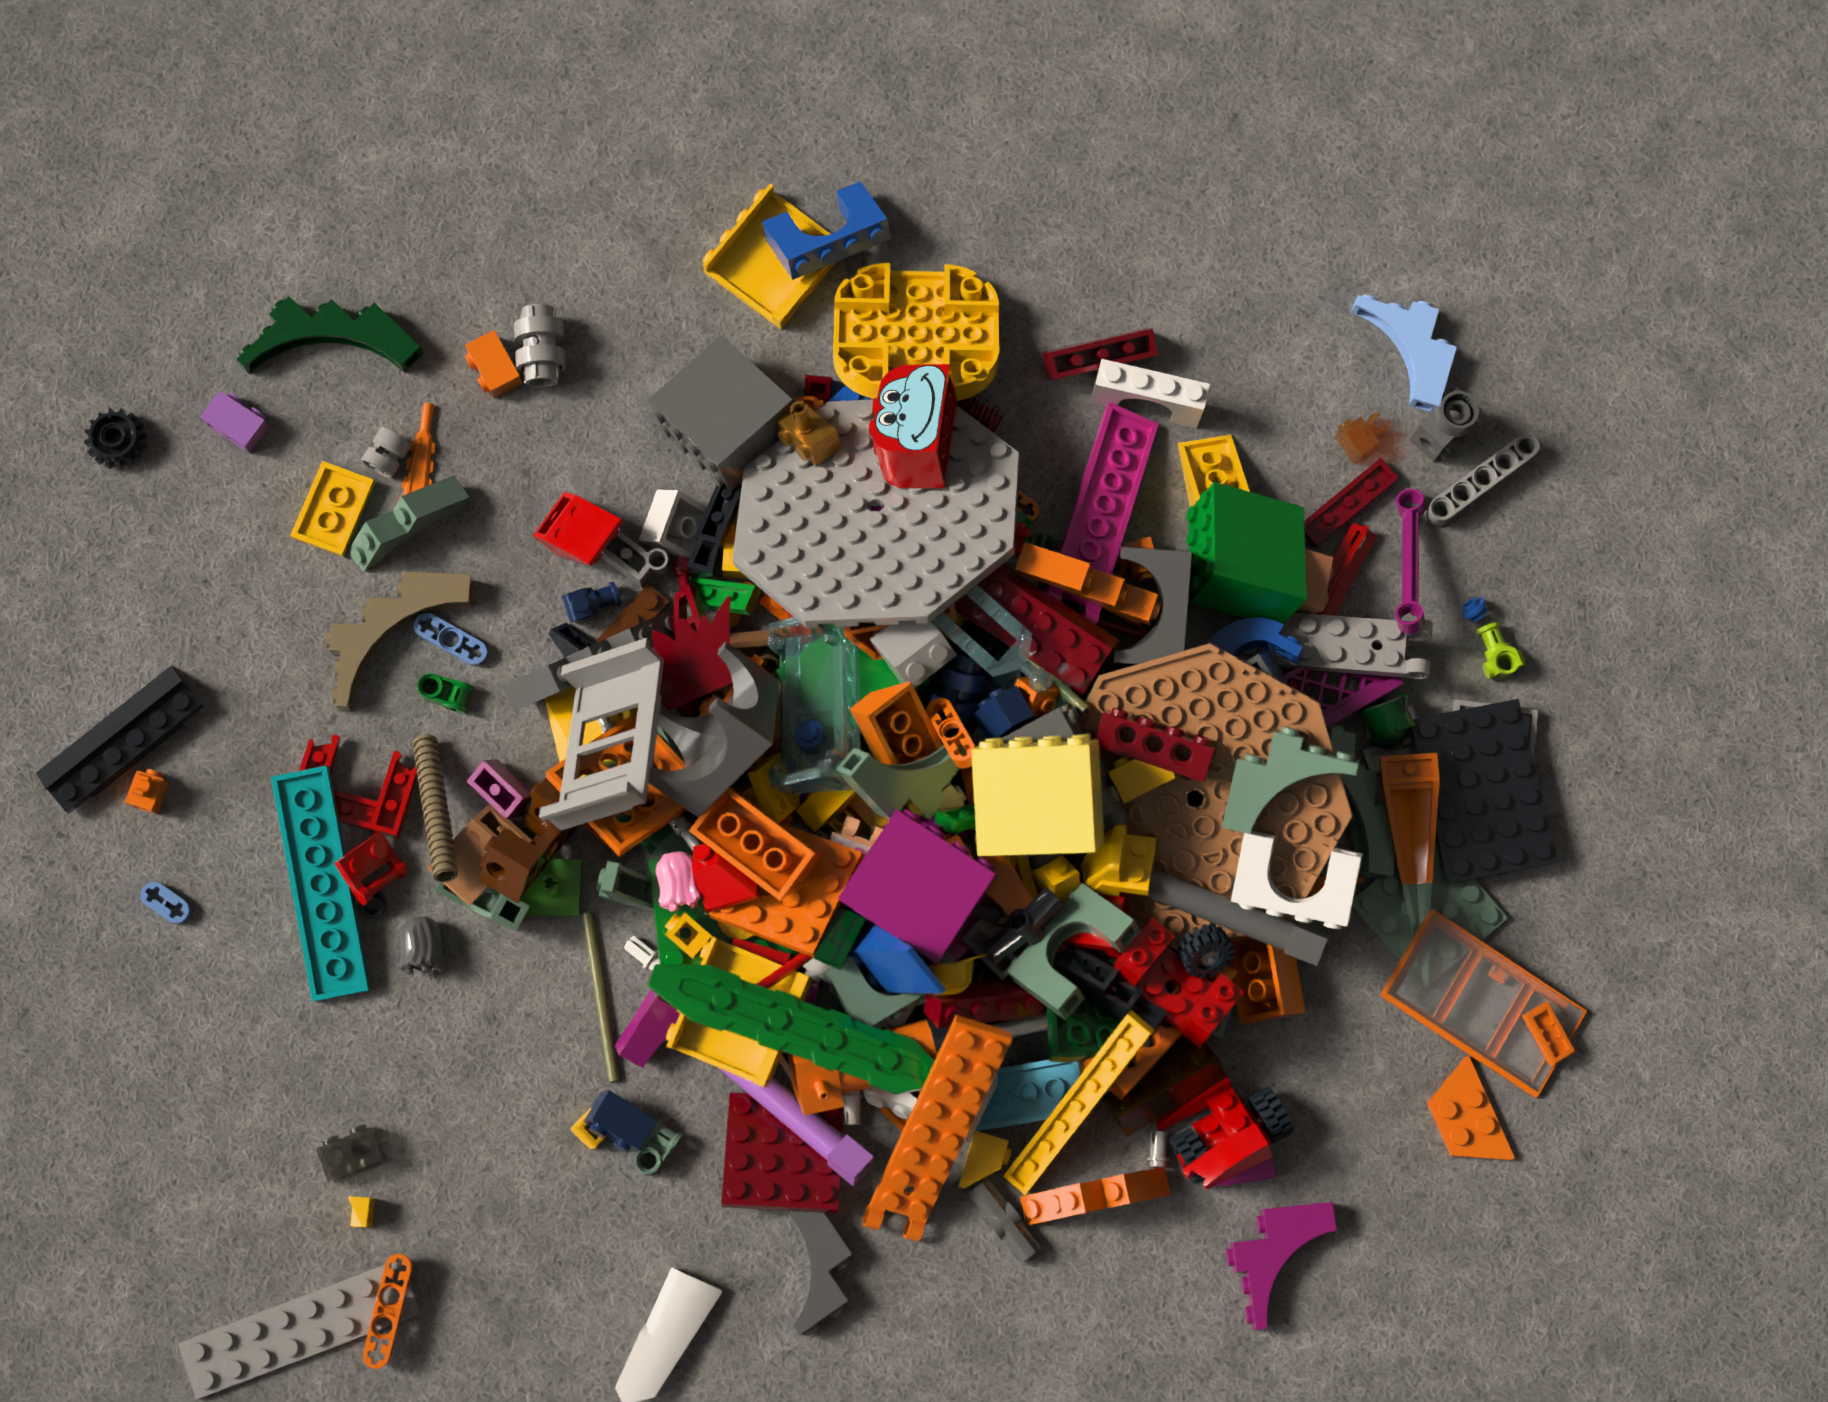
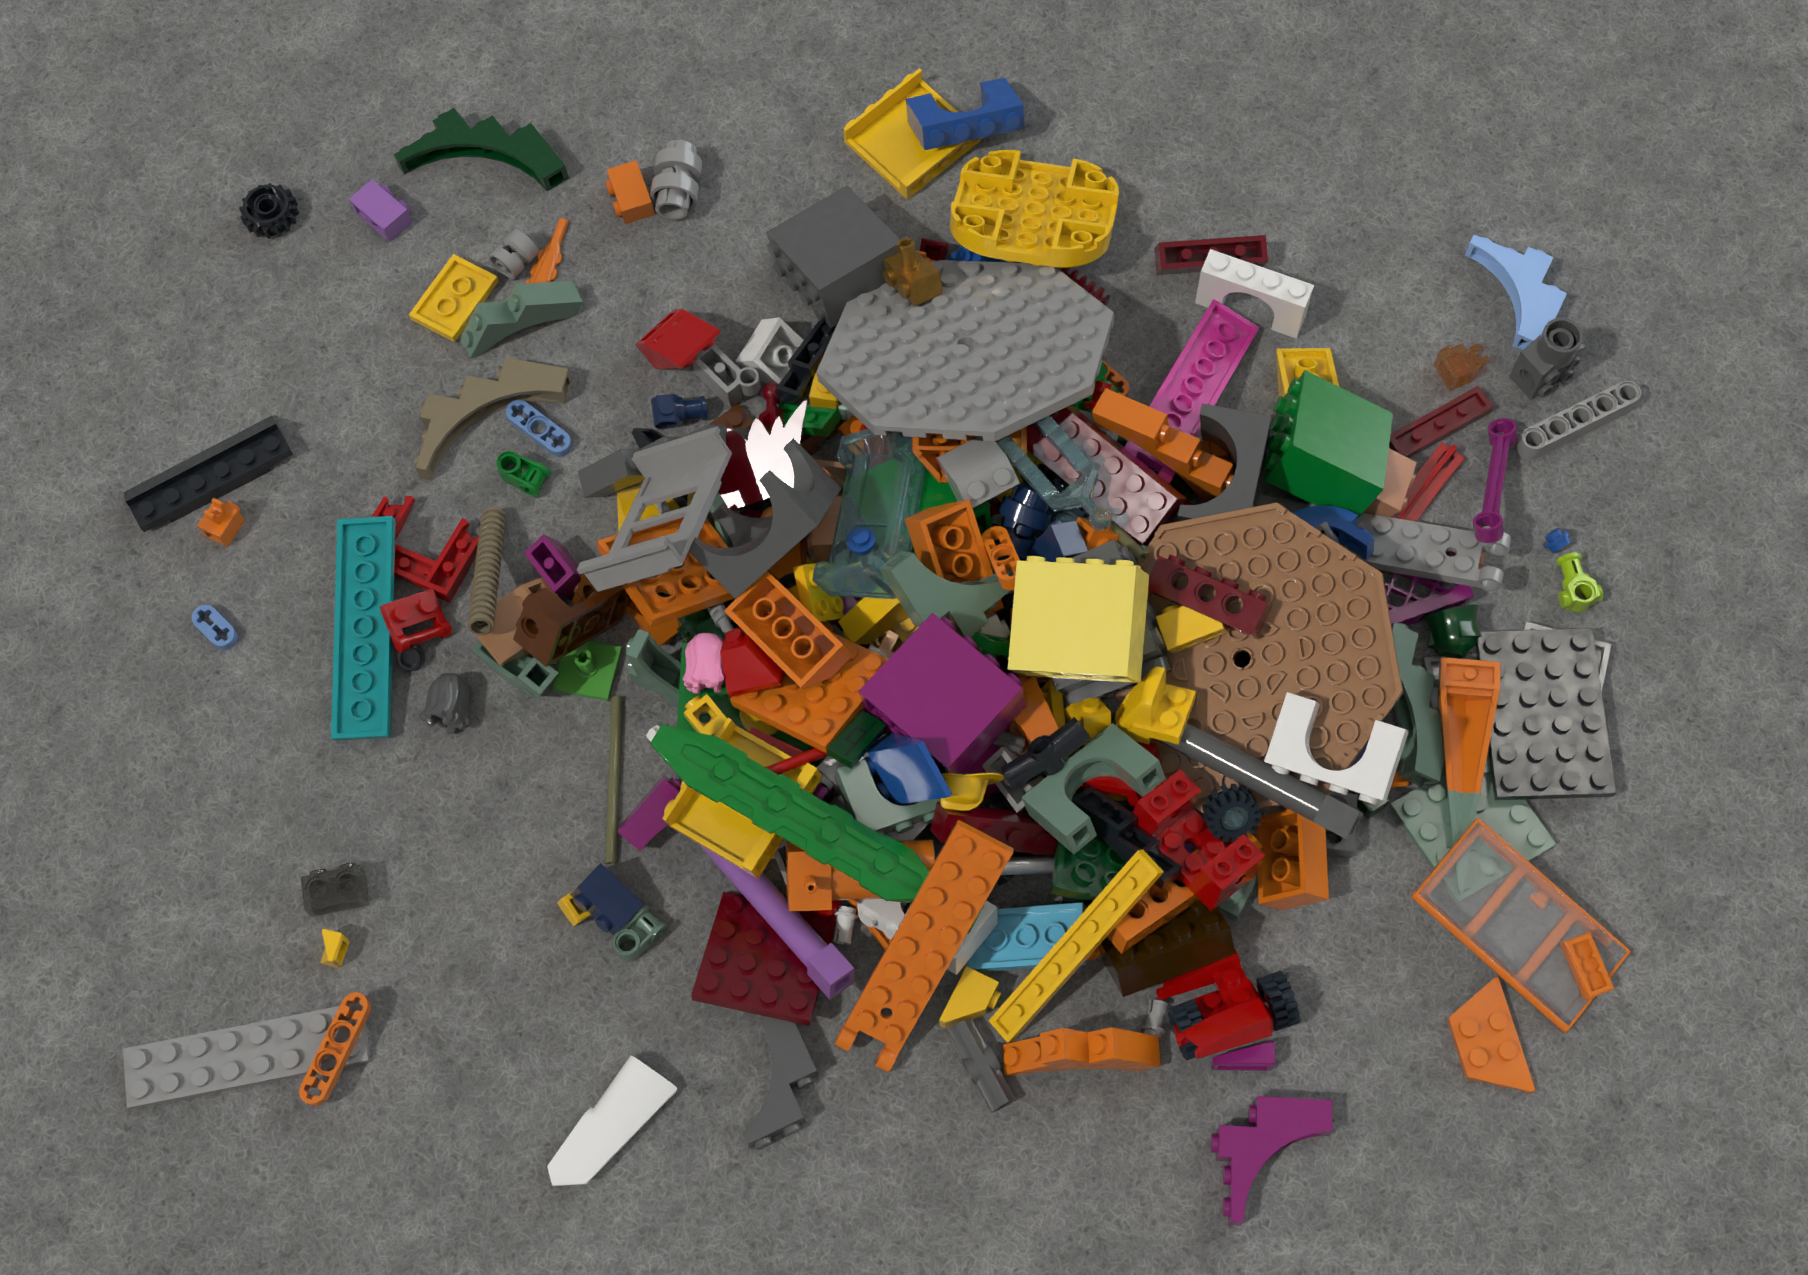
camera: 20 degrees right, 10 degrees down
brick [869,364,958,488] -> none
sand green arch [1222,726,1360,834] -> none

